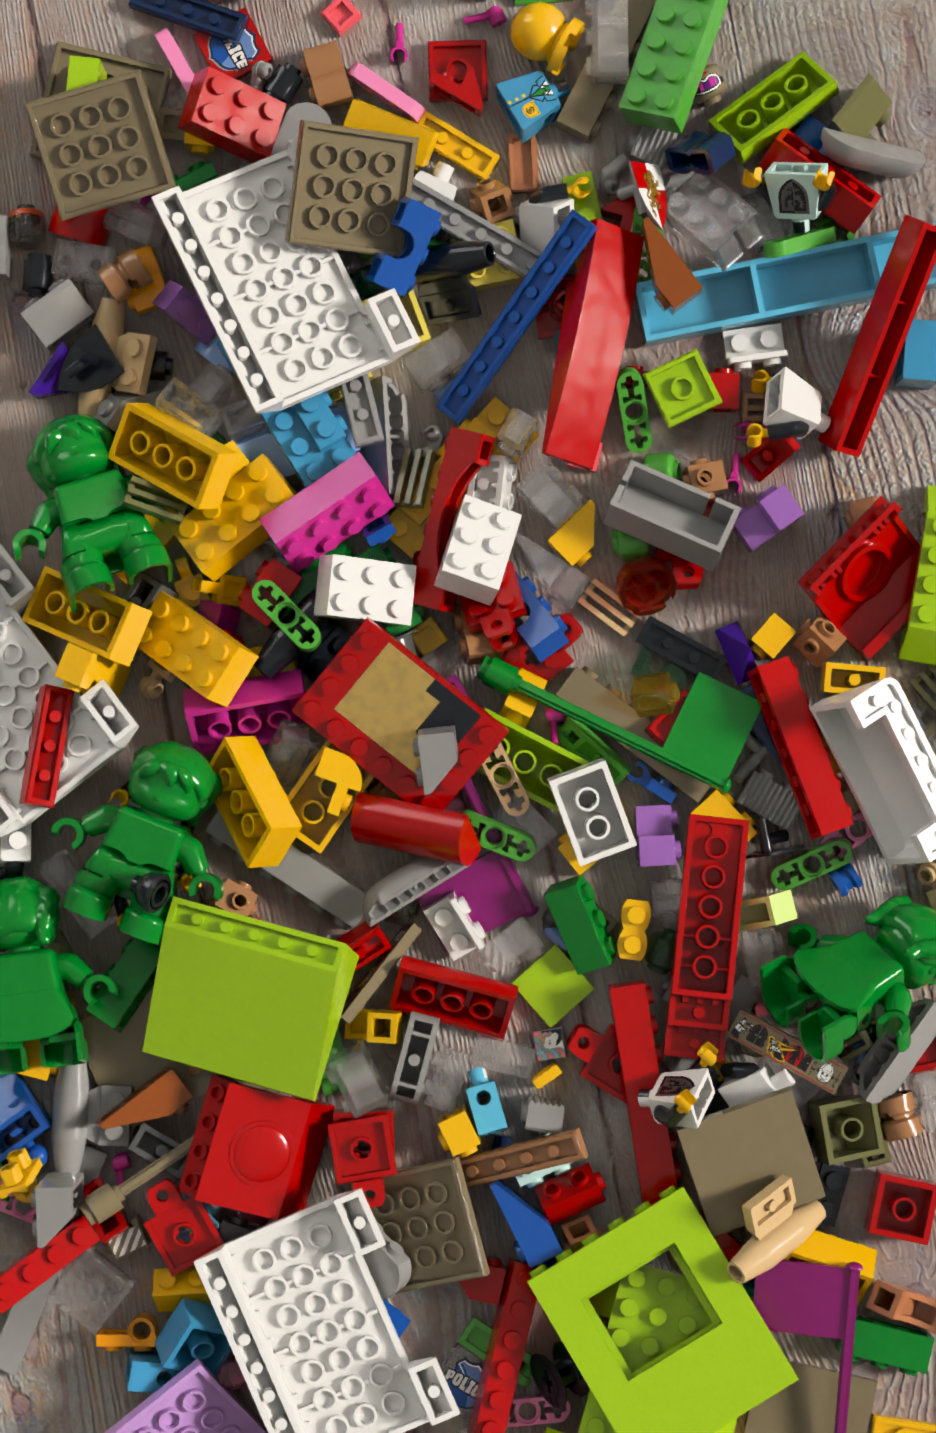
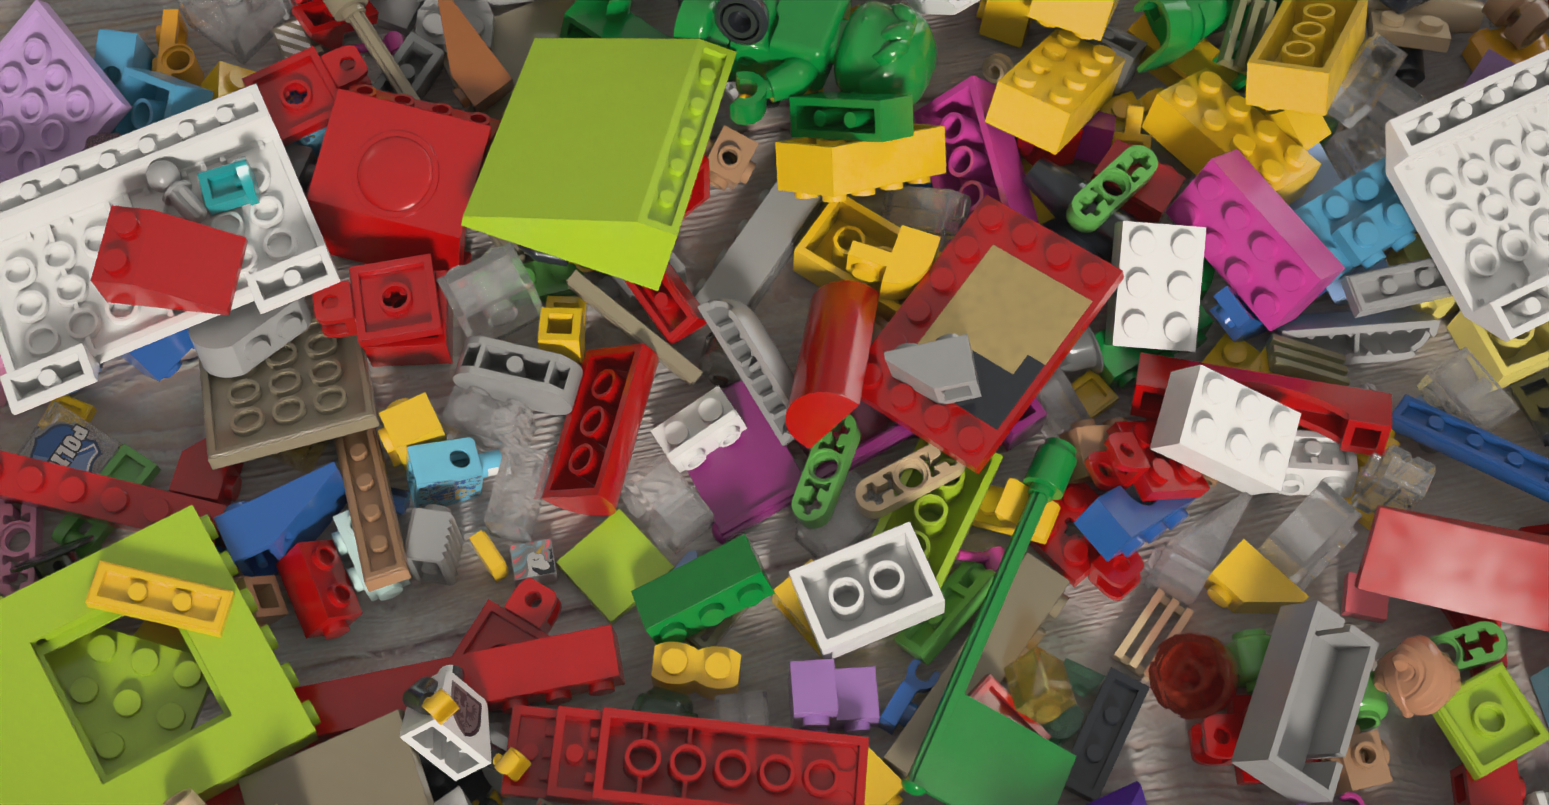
camera: 85 degrees right, 20 degrees down
none -> yellow tile [85,560,235,638]
none -> red slope [90,205,248,315]
none -> light grey axle [146,160,208,223]
none -> teal tile [197,156,260,215]
none -> green brick [789,92,914,142]
none -> nougat hair [1373,635,1461,718]

